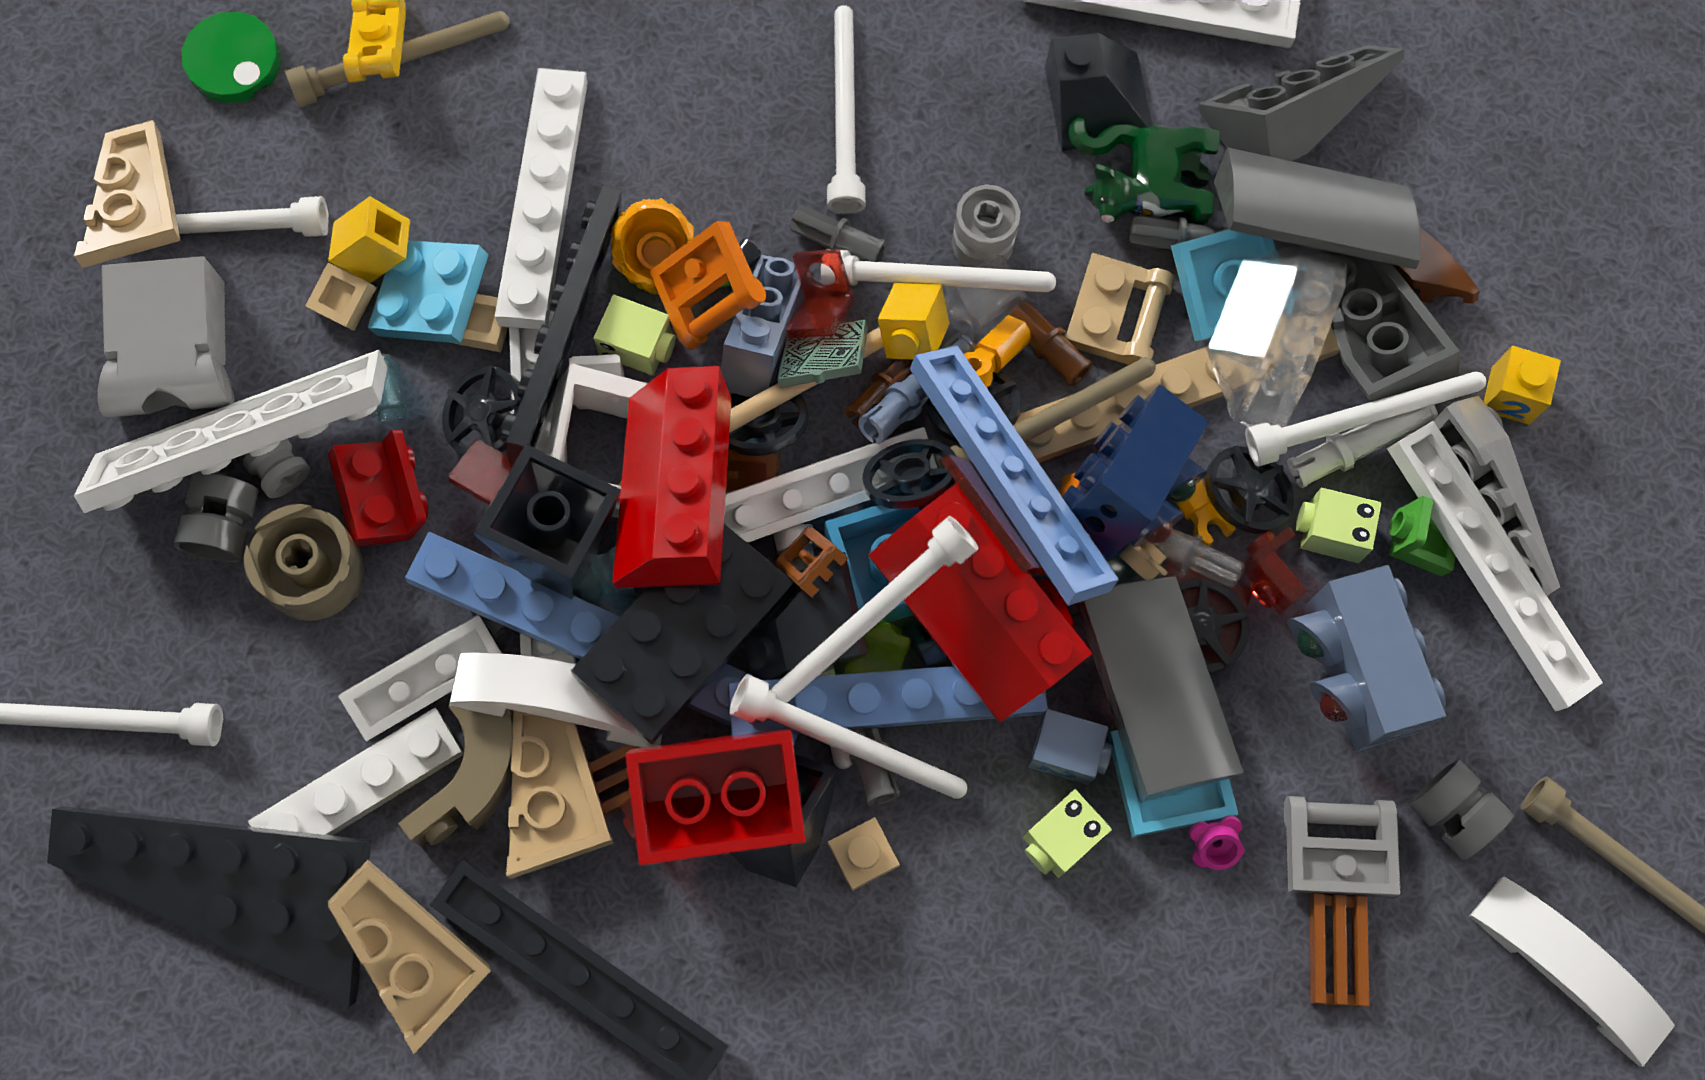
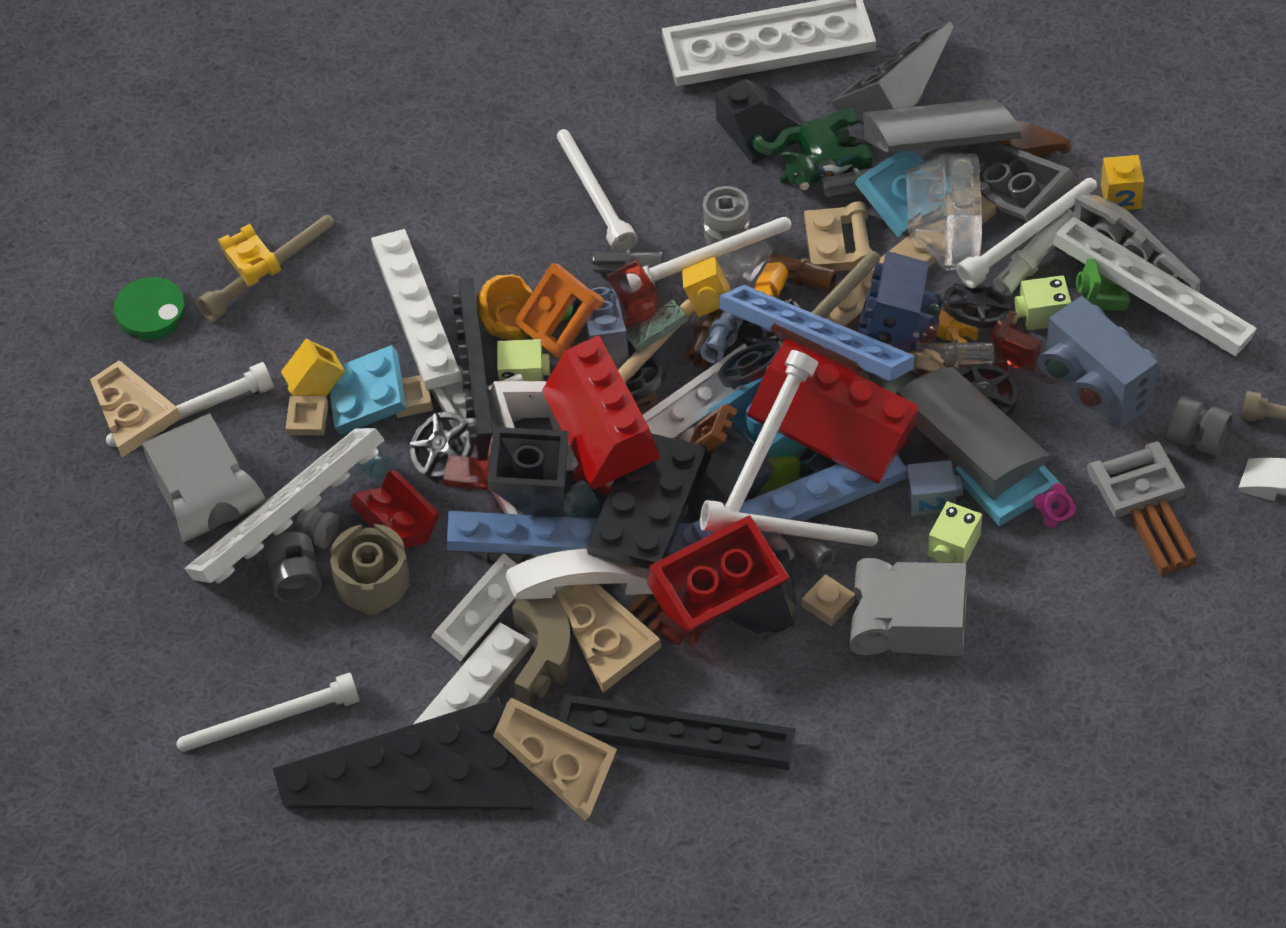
camera: 15 degrees left, 20 degrees down
none -> light grey piece [849,558,967,657]

